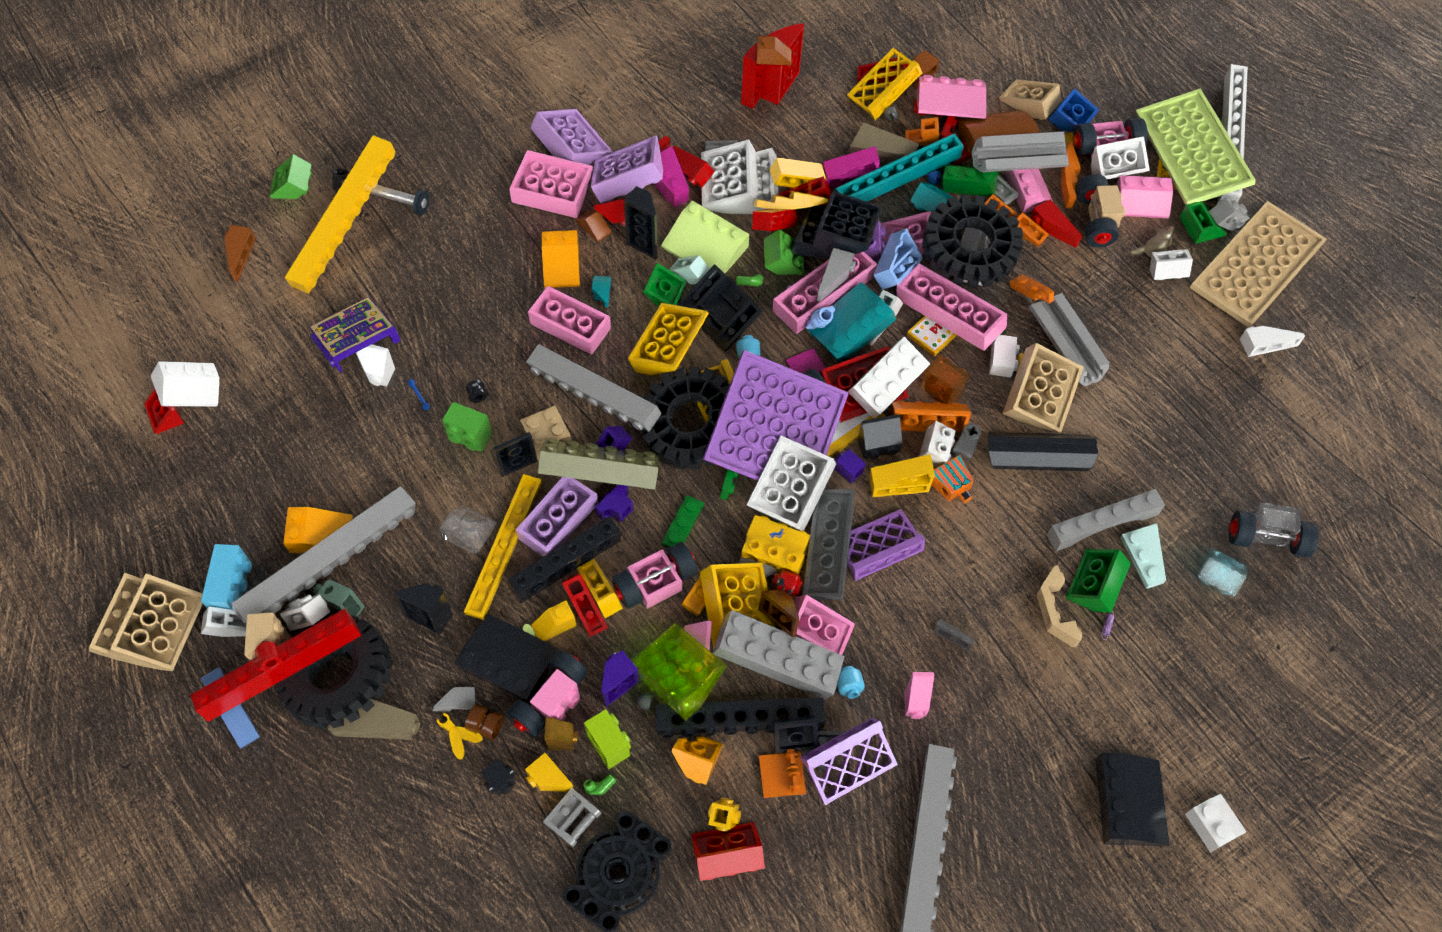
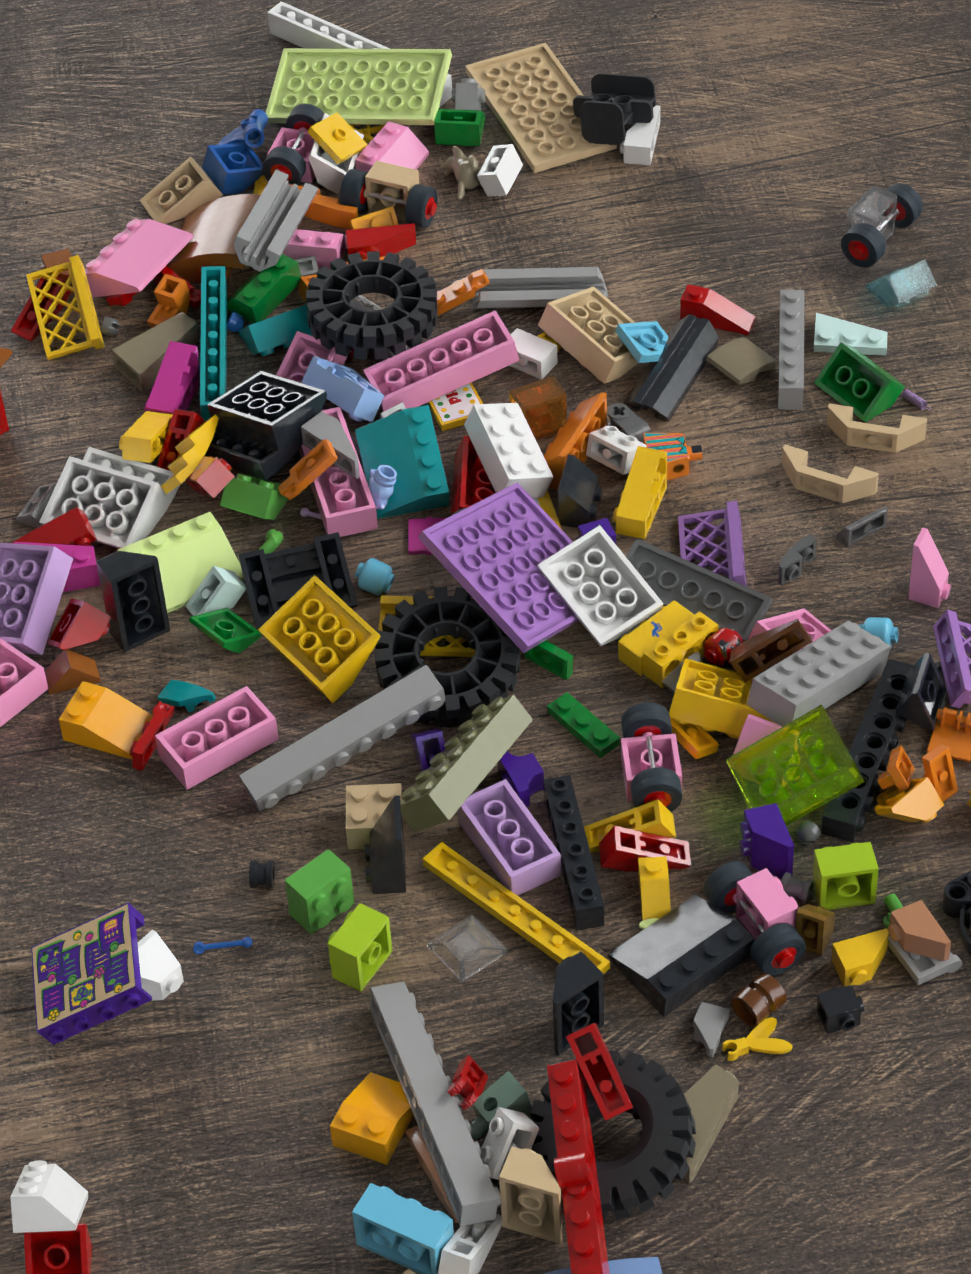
camera: 60 degrees left, 15 degrees down
none -> red hinge [130,701,174,771]
none -> blue pin [218,109,268,148]
none -> orange hinge [278,439,338,500]
none -> yellow plate [307,113,367,164]
none -> lime brick [327,903,392,992]
none -> light orange plate [348,206,399,229]
none -> red hinge [447,1055,489,1111]
none -> red slope [566,1023,633,1121]
none -> black piece [573,73,656,145]
none -> medium azure plate [615,321,668,363]
none -> red slope [680,284,756,335]
none -> dark tan slope [706,337,777,385]
none -> dark grey slope [778,534,817,586]
none -> dark grey bush [781,872,814,905]
none -> tan slope [782,444,879,503]
none -> orange hinge [877,745,915,792]
none -> nougat slope [888,900,951,961]
none -> orange hinge [922,743,958,802]

